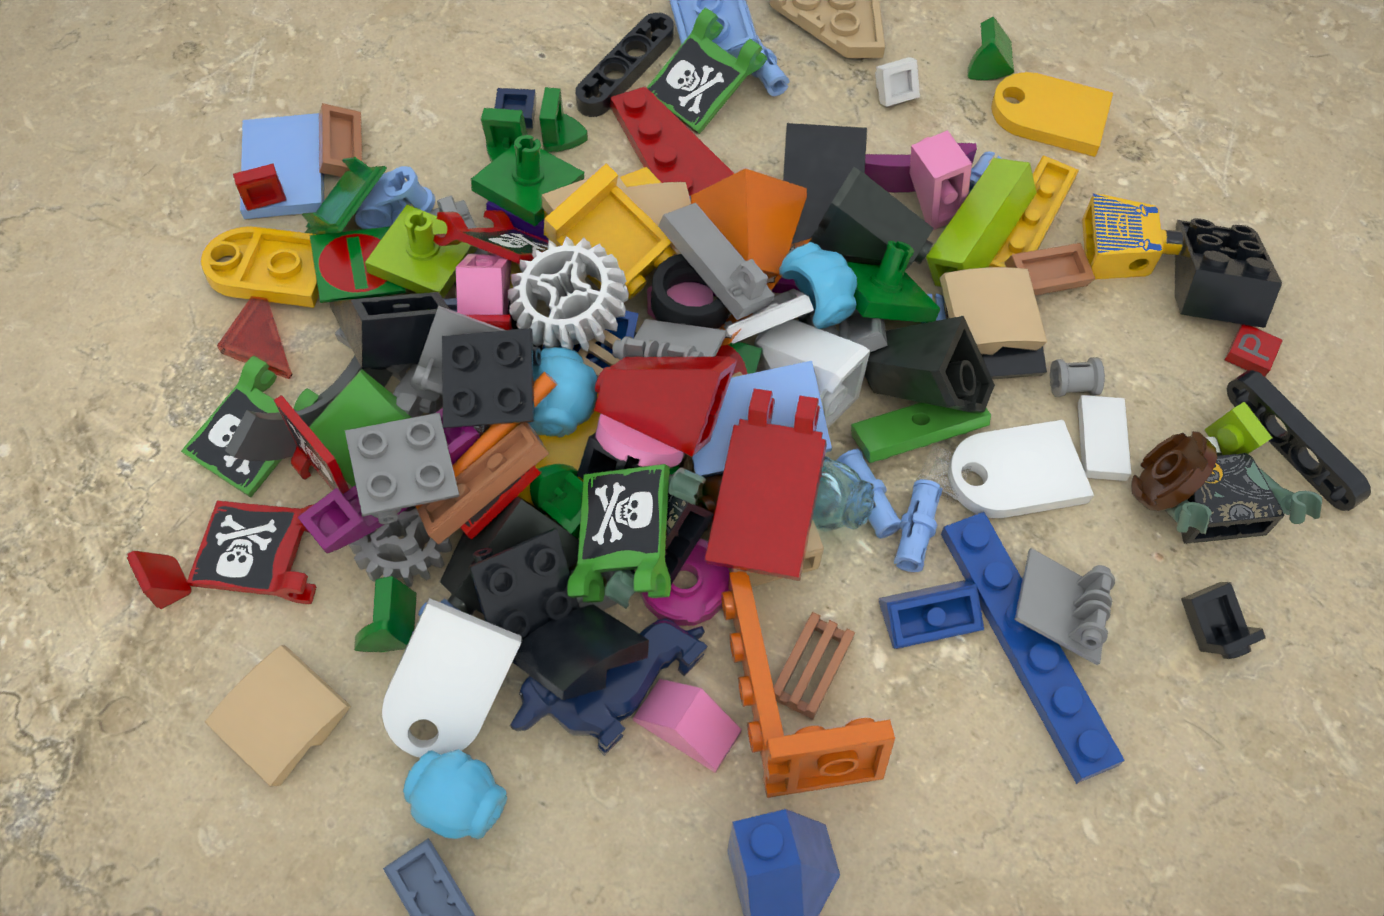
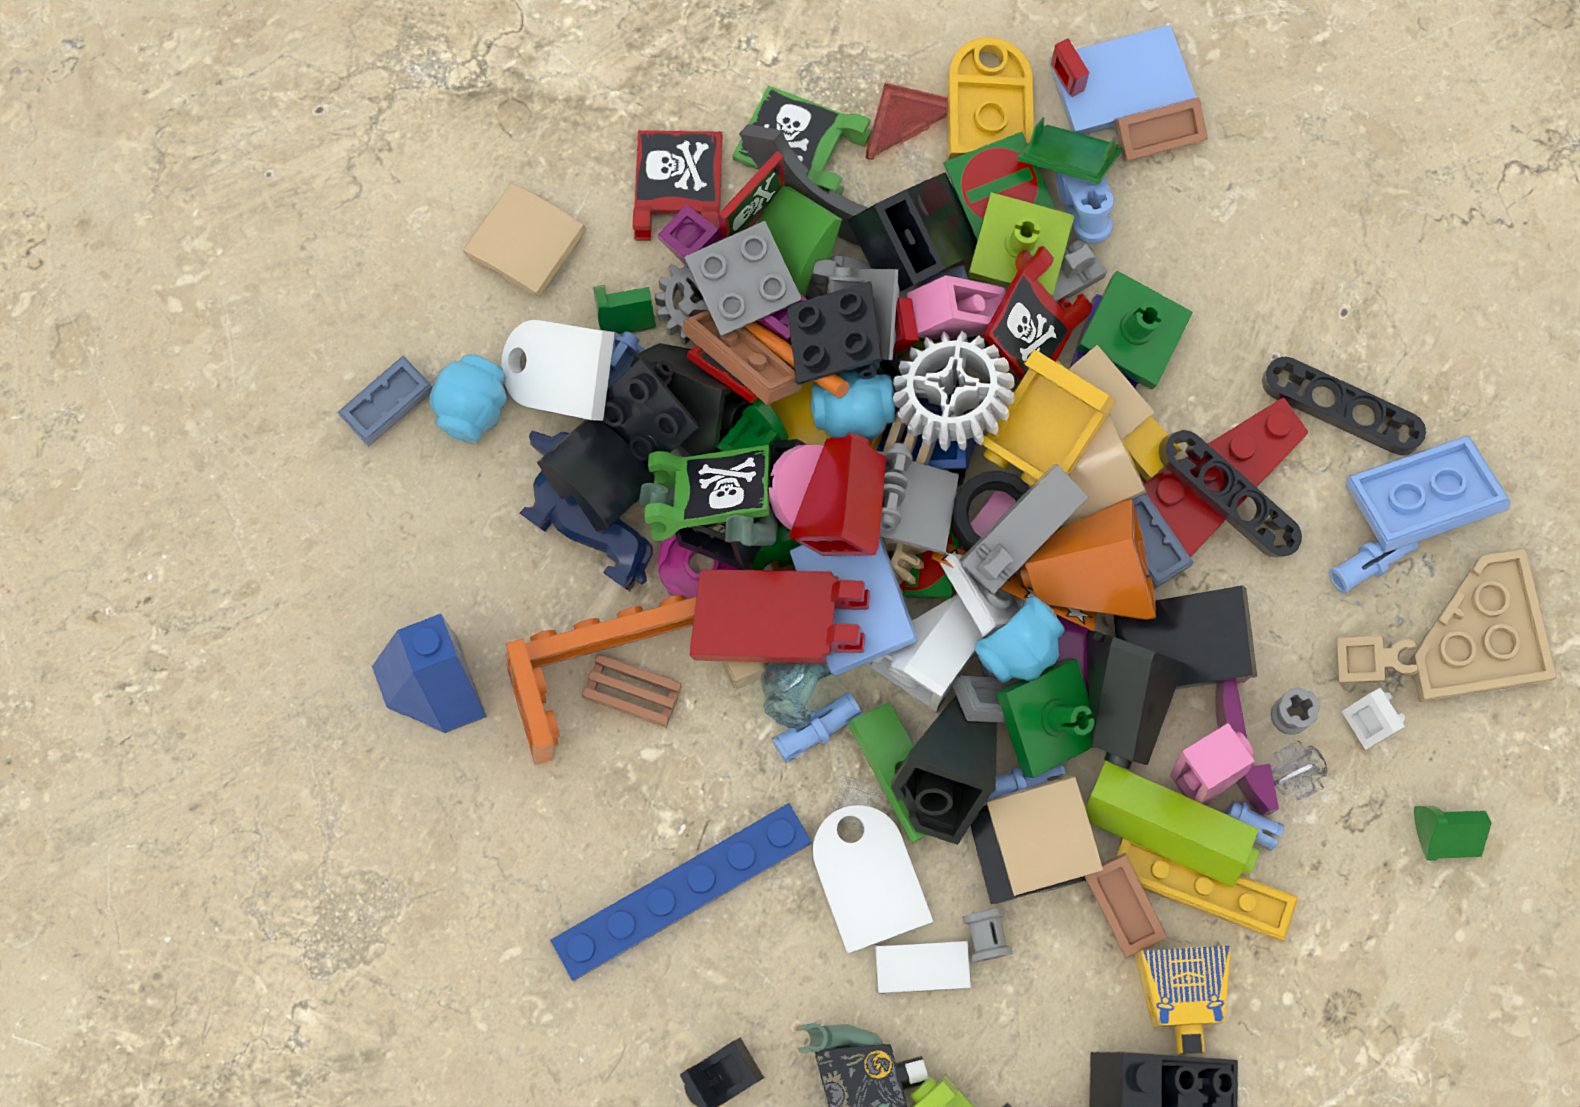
camera: 85 degrees right, 15 degrees up
red slope [127,550,191,609] -> none
green tile [481,108,528,162] -> none
dark blue plate [495,88,537,129] -> none
green tile [539,87,588,152] -> none
bright pink slope [633,679,742,773] -> none
flag [647,8,767,134] -> none
blue slope [879,580,984,649] -> none
light blue pin [894,479,943,573] -> none
yellow tile [991,72,1113,157] -> none
light grey hinge [1015,548,1115,665] -> none
reddish brown tile [1131,431,1217,511] -> none
none -> black beam [1159,430,1302,558]
none -> light grey bush [1271,687,1320,735]
none -> clear gear [1271,741,1328,801]
none -> tan plate [1337,635,1418,684]

